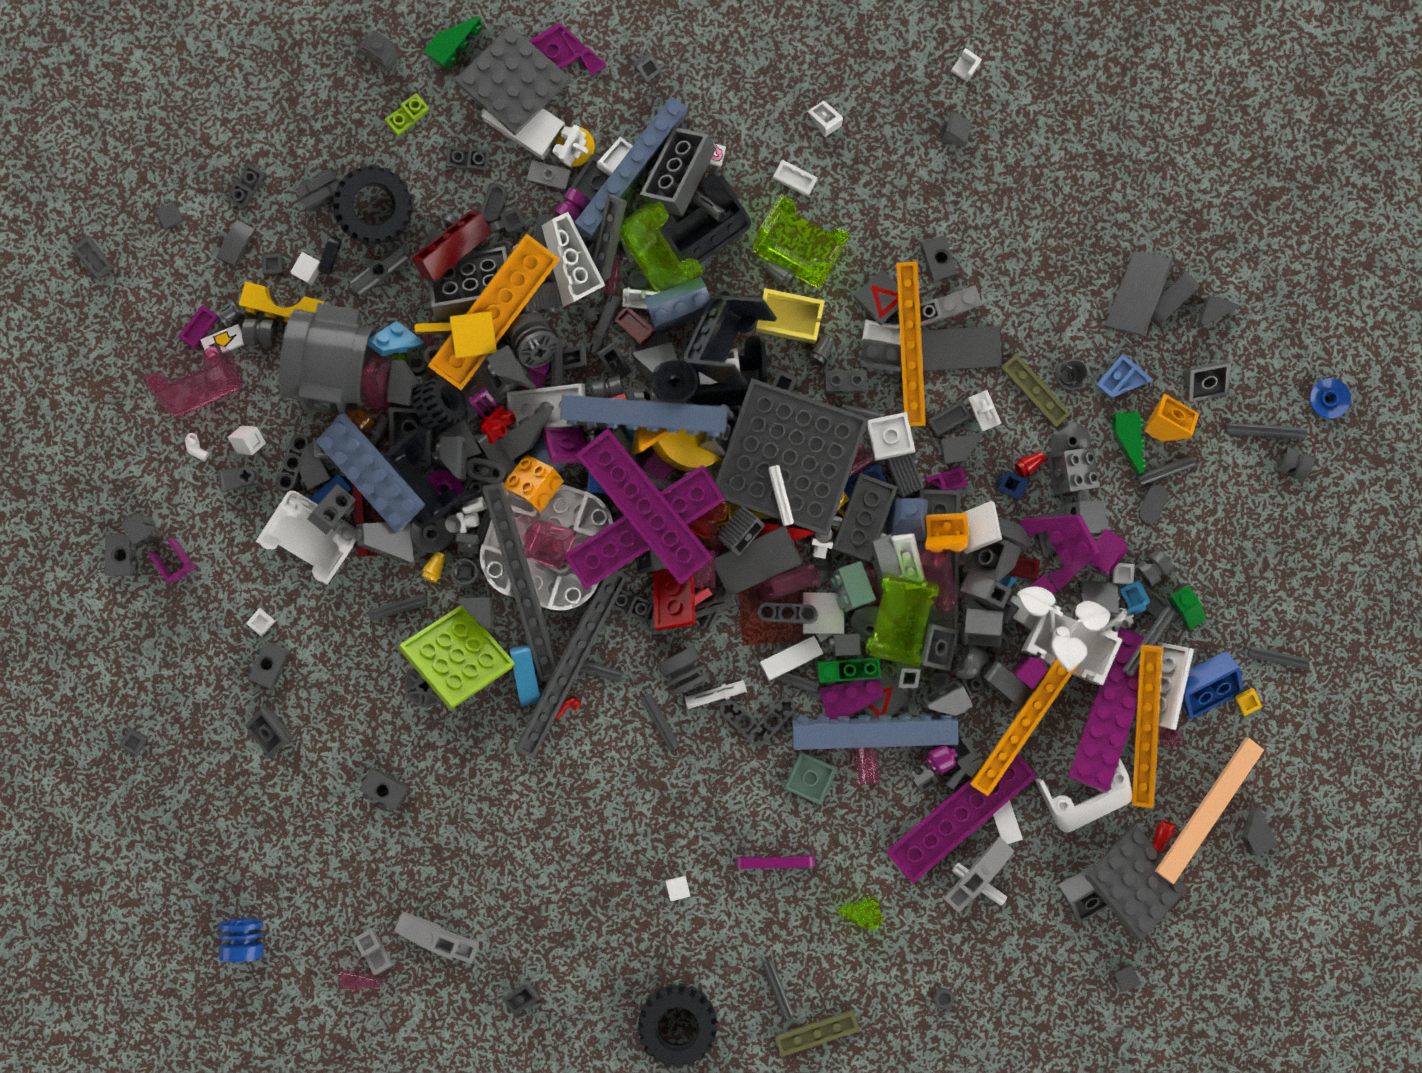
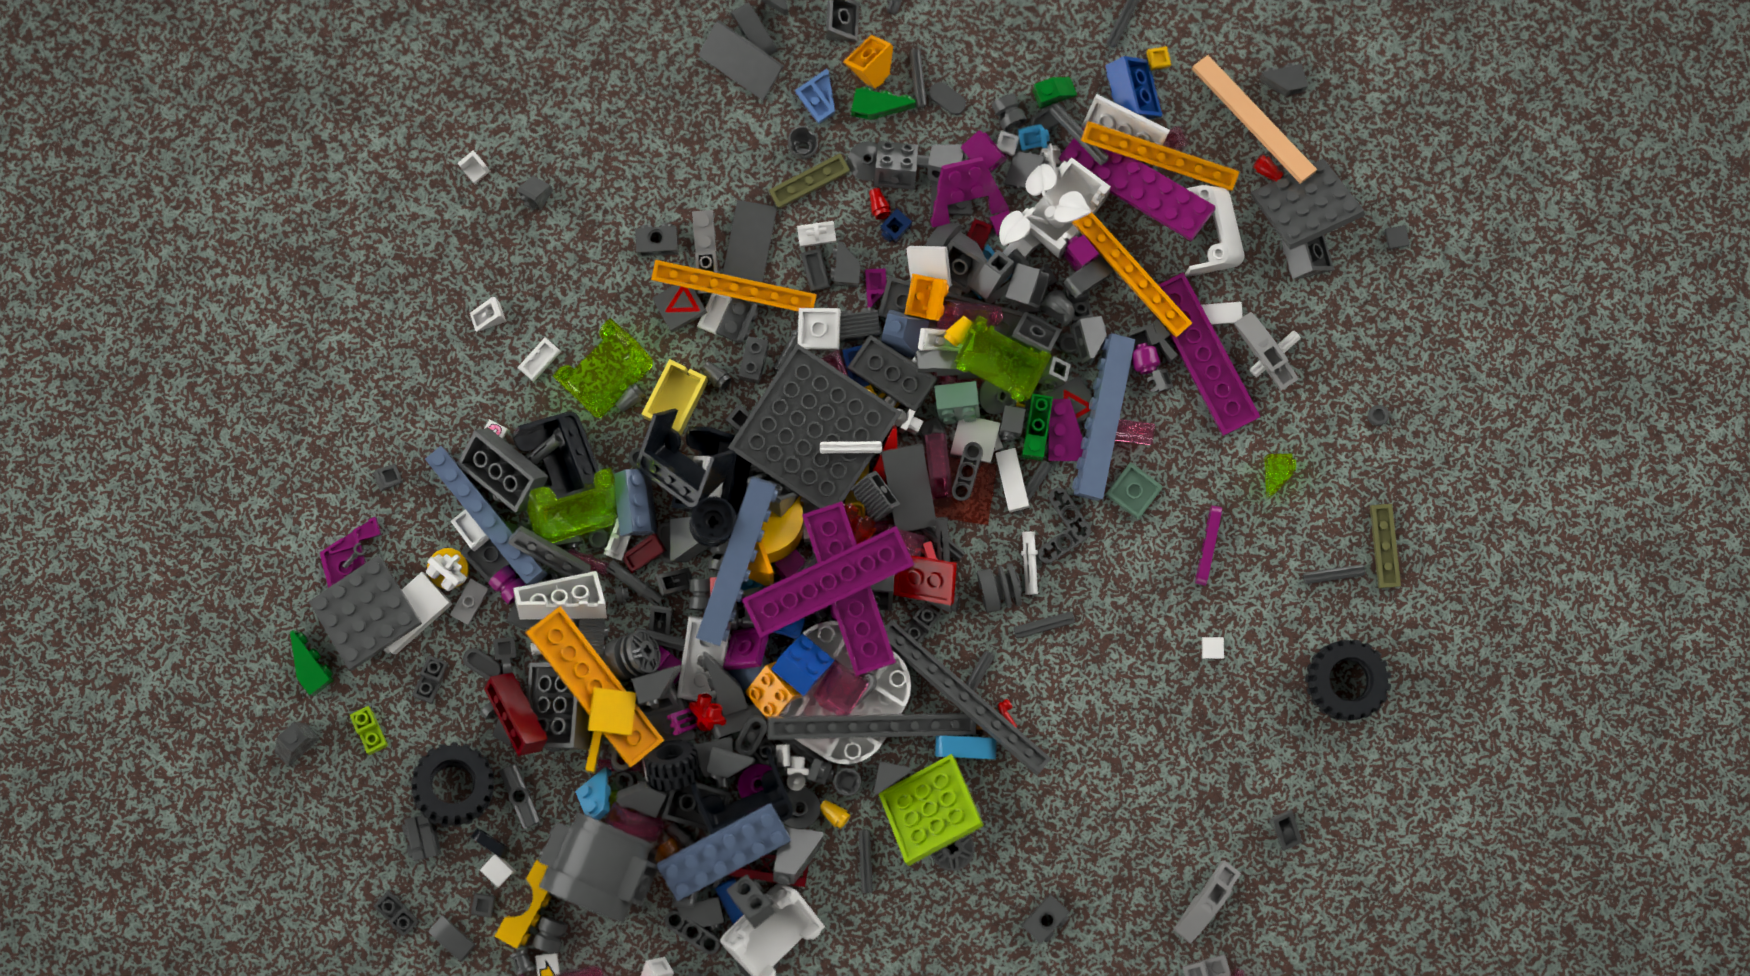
camera: 75 degrees left, 5 degrees down
none -> dark grey hand [342,543,367,569]
none -> blue brick [772,634,835,696]
none -> yellow cone [944,315,973,347]

